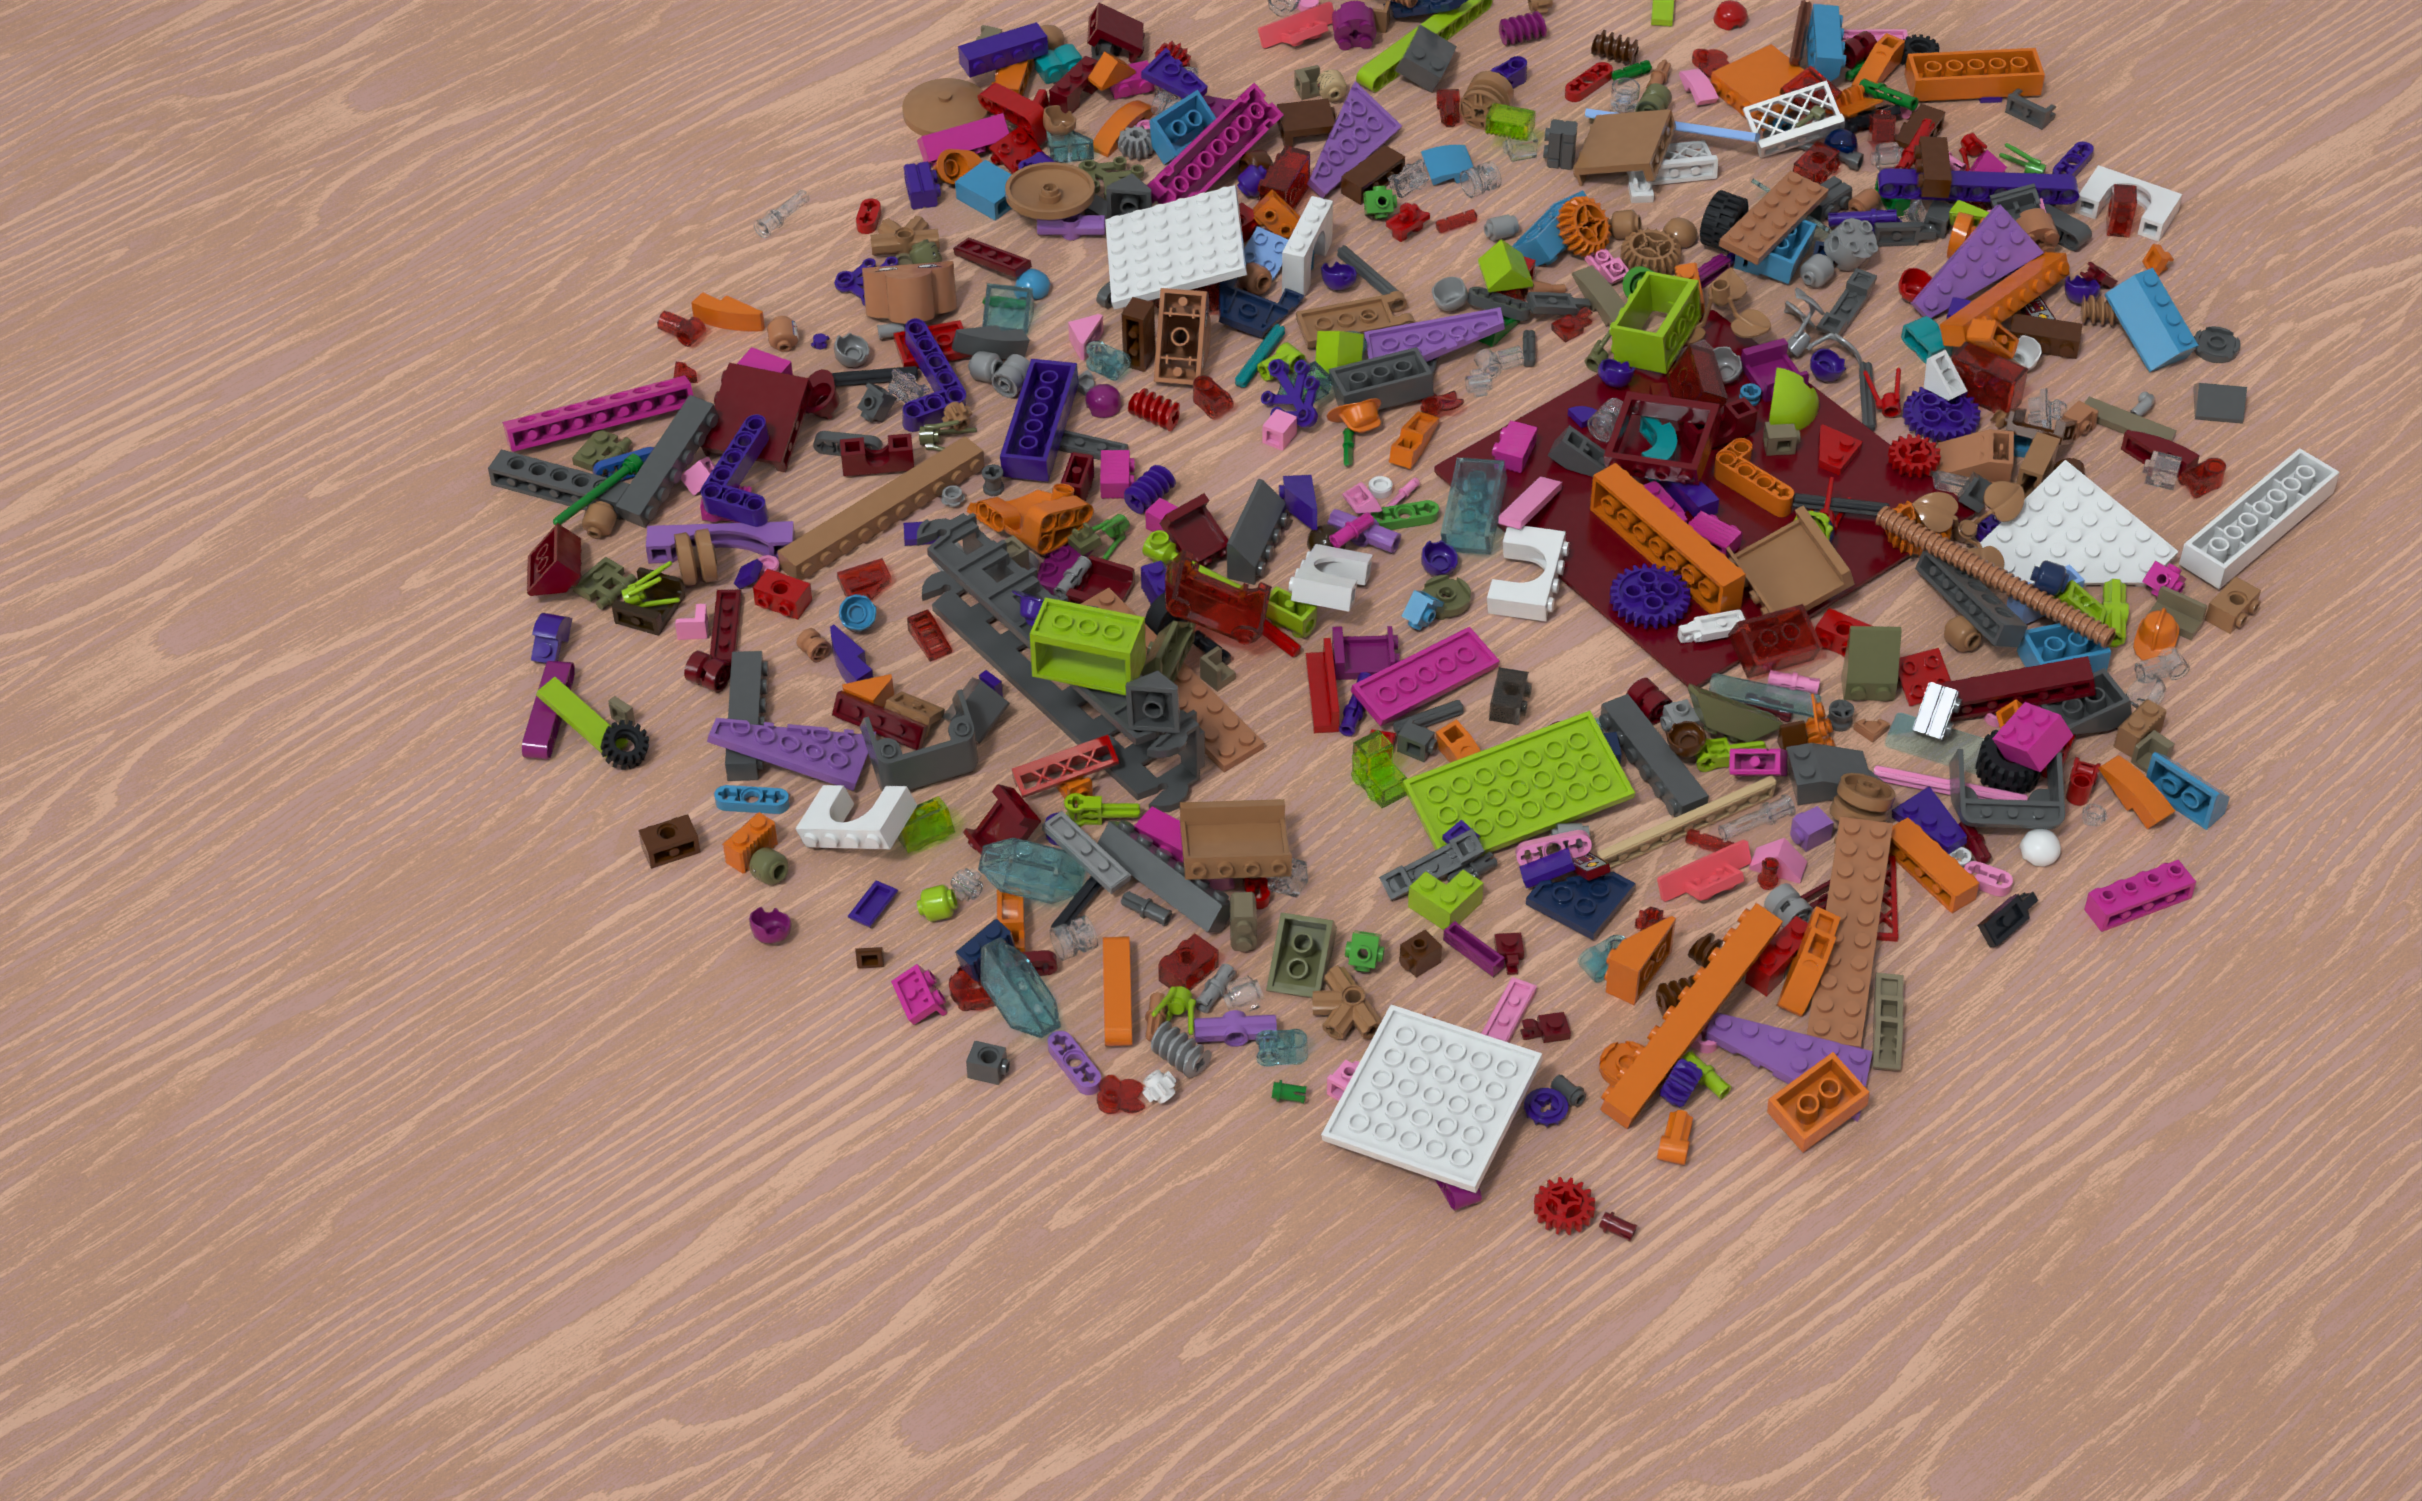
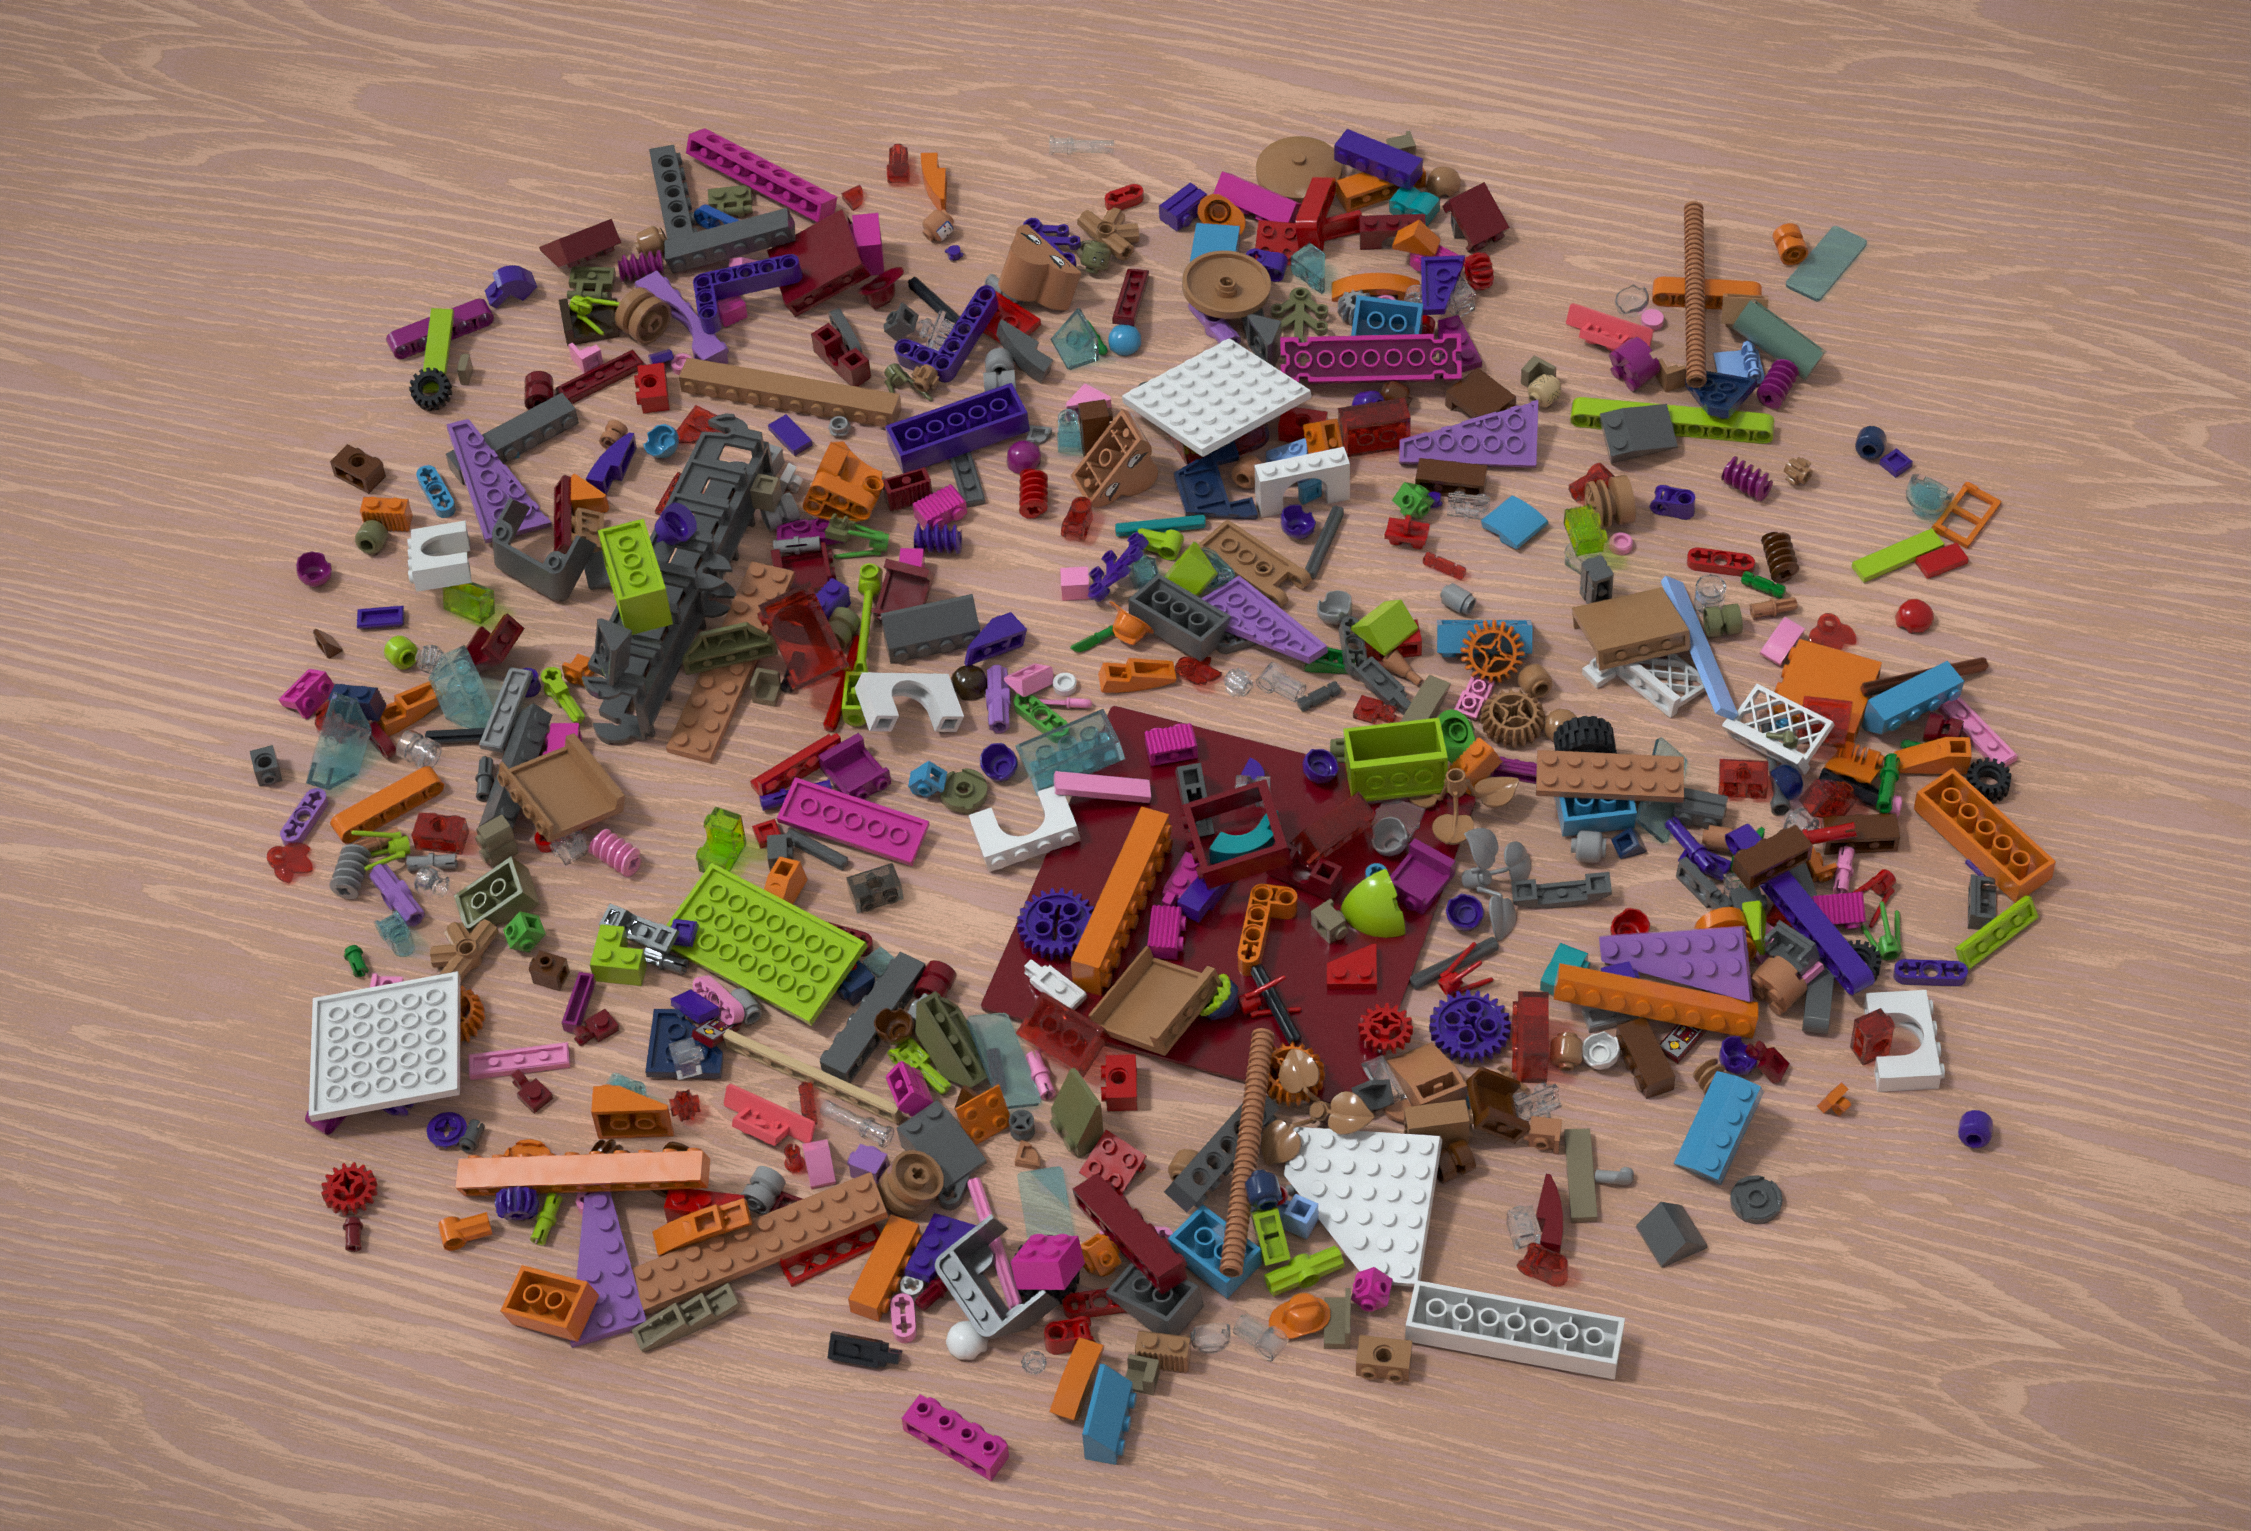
camera: 60 degrees right, 5 degrees up
green piece [553,453,644,525] -> none
light grey hair [834,333,870,367] -> none
dark grey bush [982,464,1004,496] -> none
red fence [1012,734,1119,798] -> none
medium nougat hair [1043,105,1076,136] -> none
white gear [1142,1069,1176,1104] -> none
dark pink axle [1329,512,1374,548] -> none
clear wheel [1460,161,1501,198] -> none
light grey brick [1824,218,1878,271] -> none
brick [1912,682,1963,742] -> none
white slope [1924,350,1967,401] -> none
orange brick [1966,318,2019,359] -> none
none -> bright pink piece [588,828,641,877]
none -> magenta piece [618,250,664,282]
none -> clear brick [669,1037,704,1080]
none -> lime tile [1955,895,2039,970]
none -> dark purple head [1958,1110,1993,1148]

